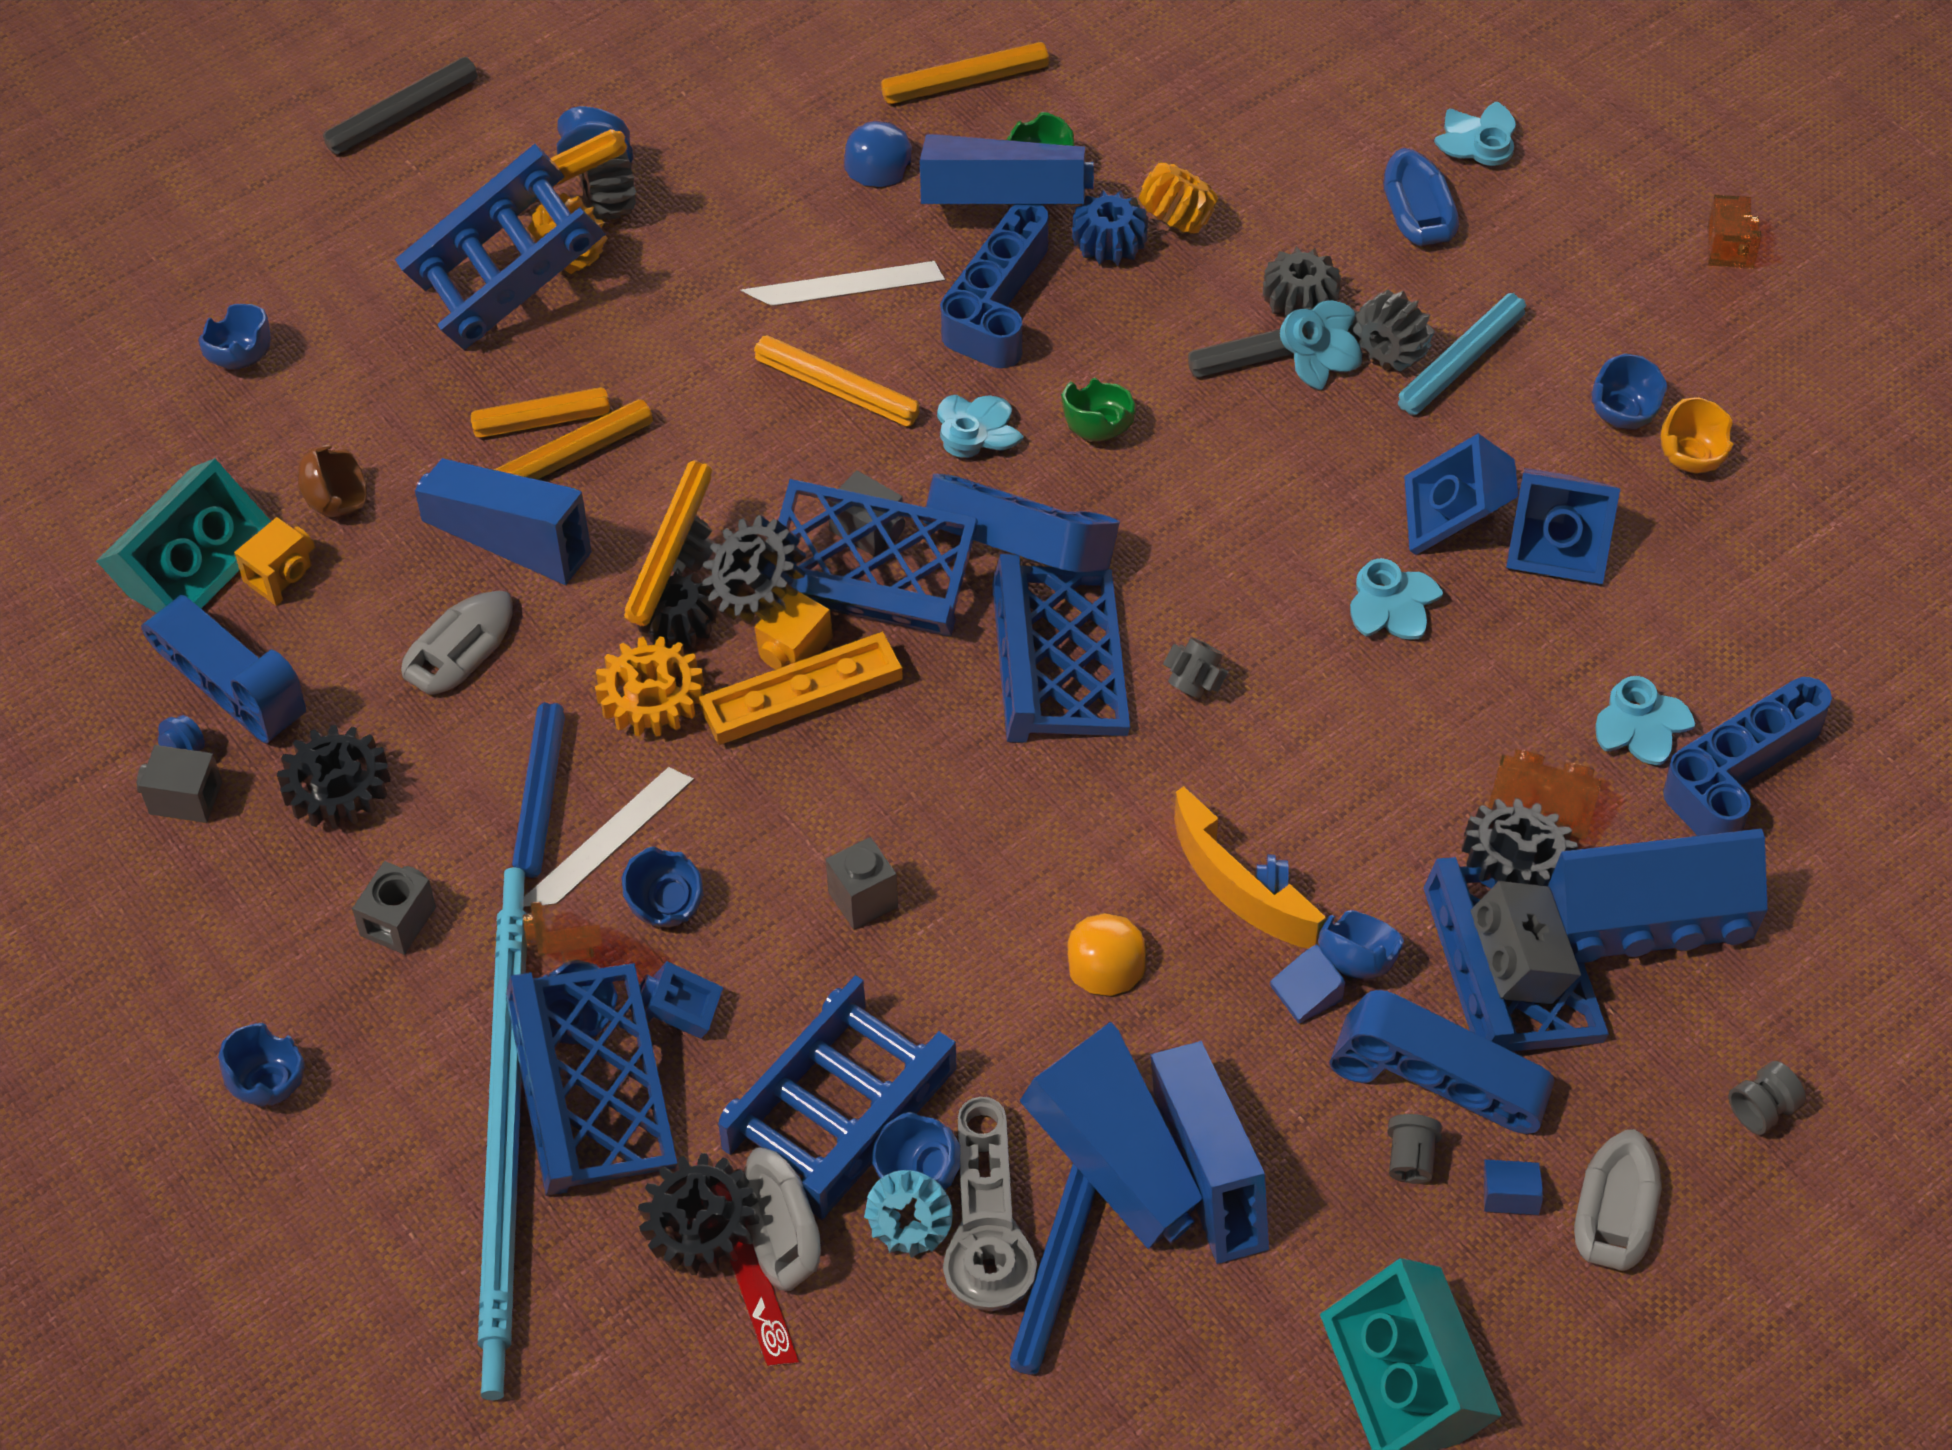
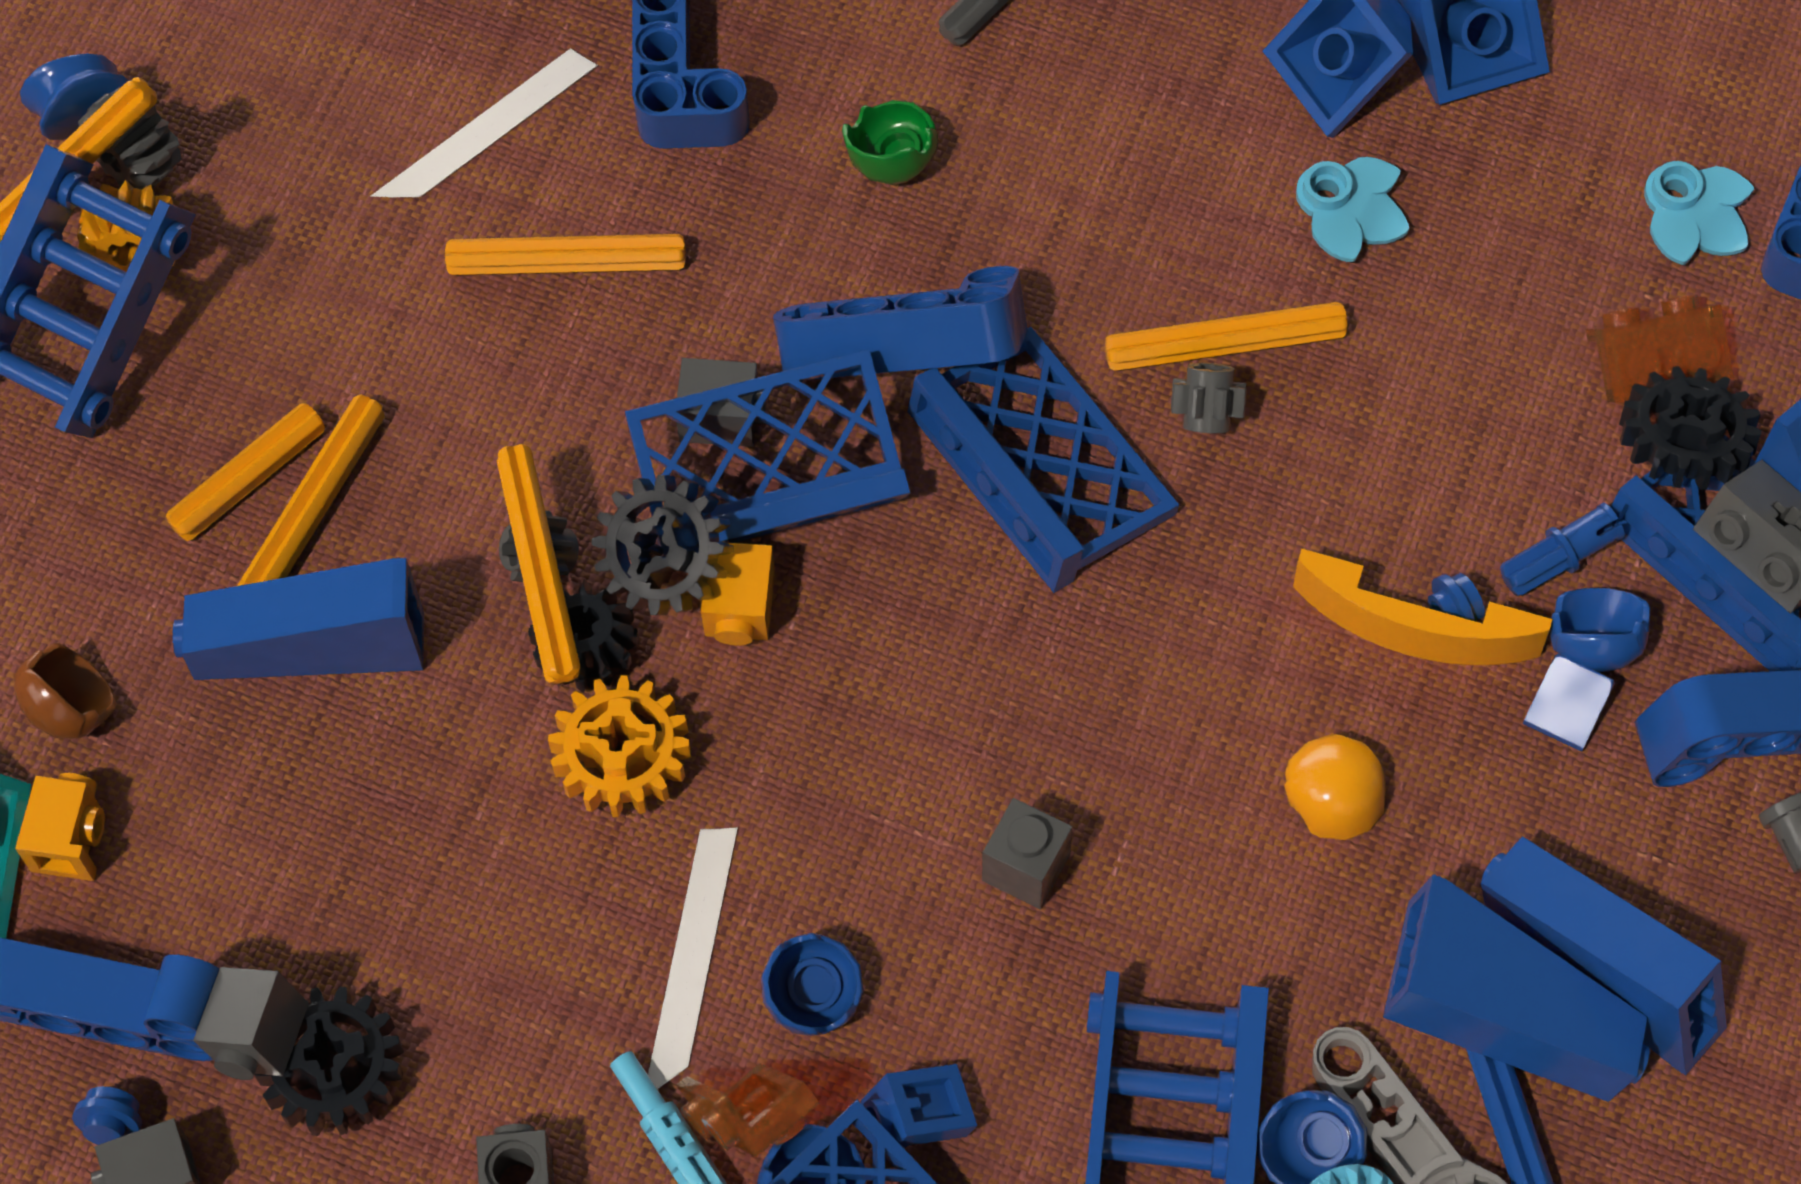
camera: 30 degrees left, 10 degrees up
light grey piece [401,590,513,695] -> none
blue axle [512,702,565,878] -> none
light orange plate [699,631,903,746] -> none
medium azure plate [937,395,1024,458] -> none
none -> dark grey brick [193,967,309,1080]
none -> light orange axle [1105,302,1348,371]
none -> blue axle [1500,502,1625,596]

